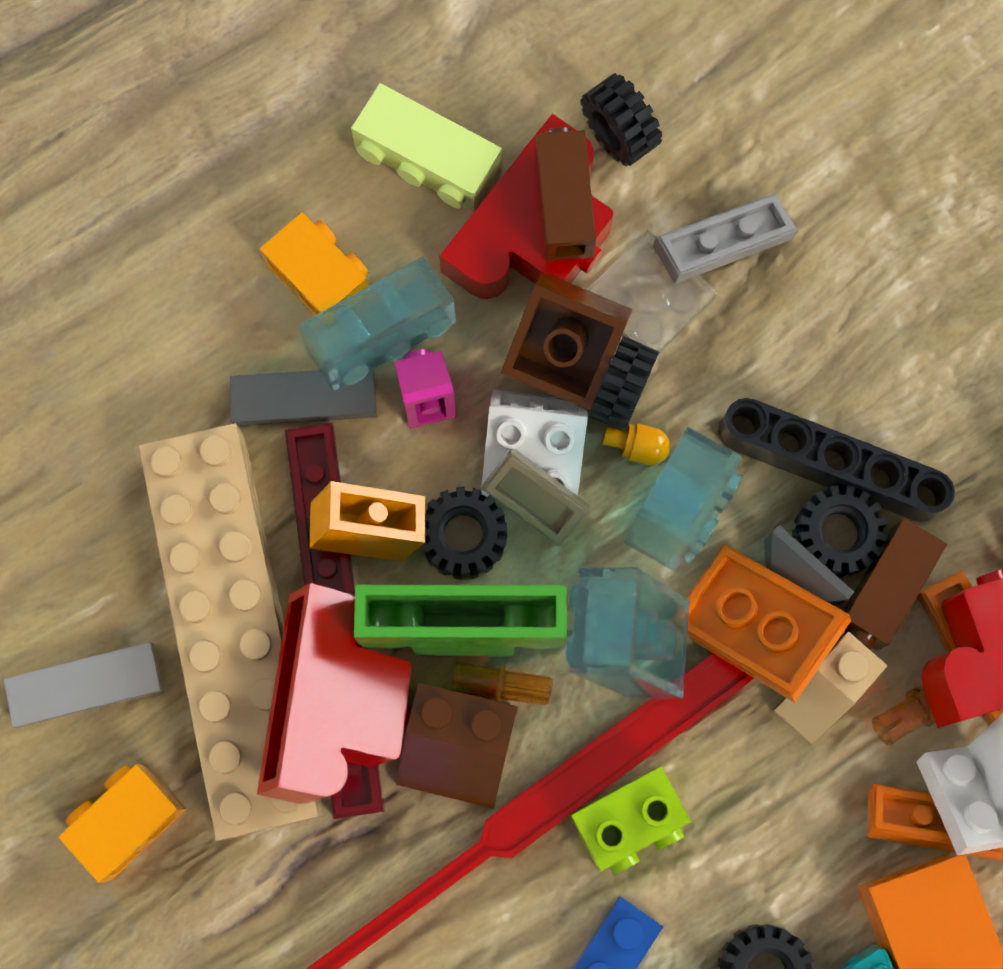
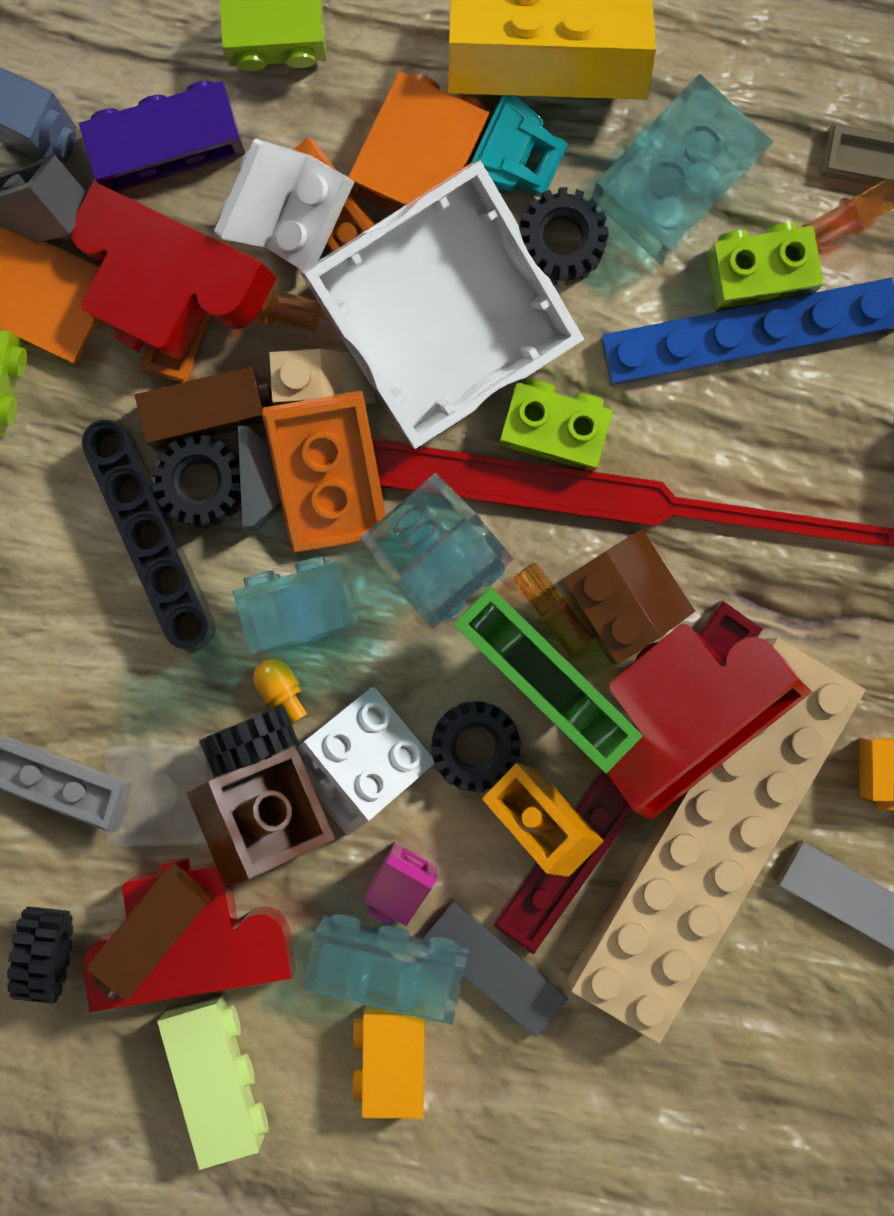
camera: 135 degrees left, 10 degrees up
dark tan tile [482,448,590,546] -> none
none -> white tile [301,160,585,449]

